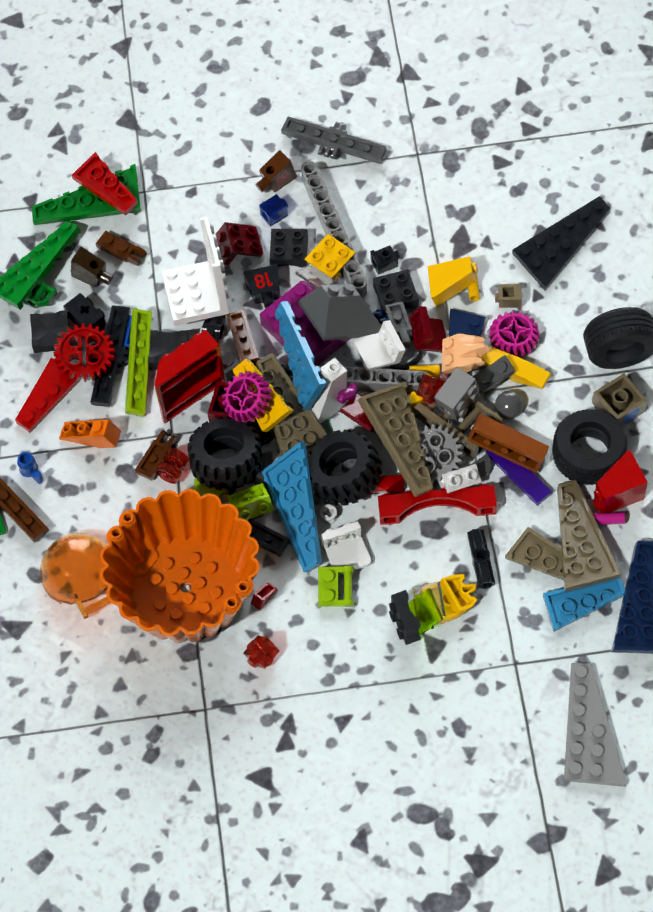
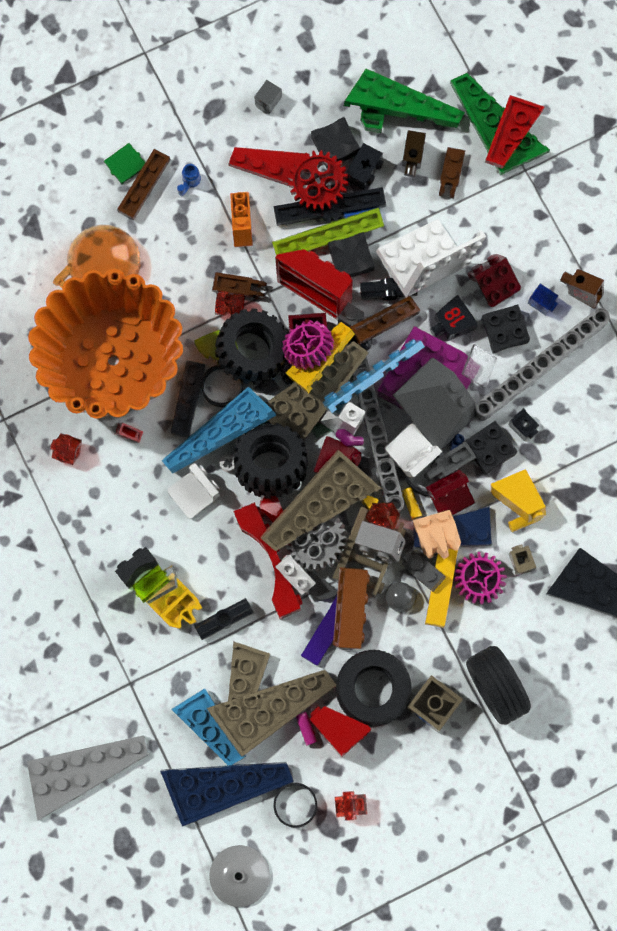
camera: 70 degrees right, 15 degrees up
lime bracket [227,483,273,520] -> none
yellow hinge [304,234,356,279] -> none
lime plate [318,566,354,607] -> none

